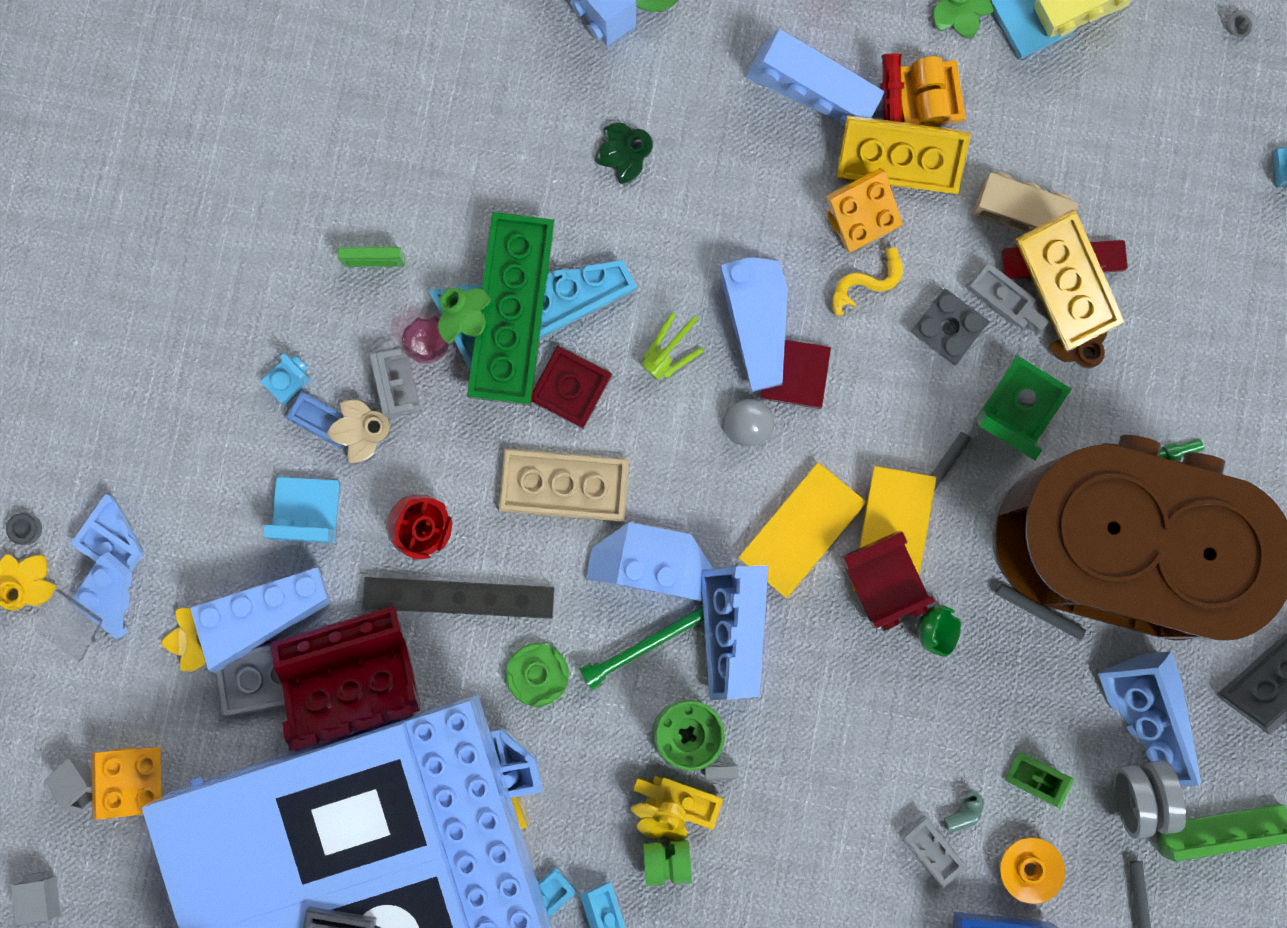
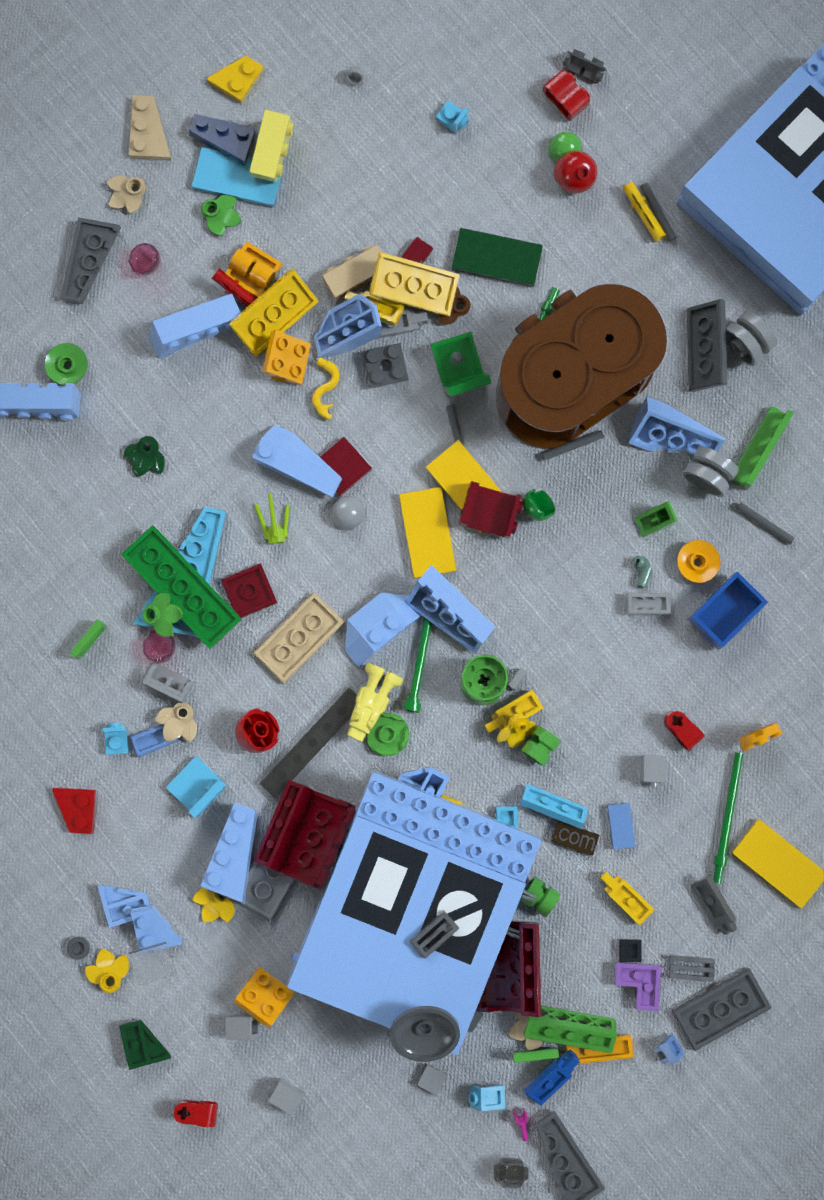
camera: 50 degrees left, 0 degrees up
none -> red wing [52,788,96,834]
none -> light blue wedge [314,294,382,358]
none -> yellow hinge [344,291,404,327]
none -> light yellow piece [347,663,403,742]
none -> dark green tile [451,228,543,287]

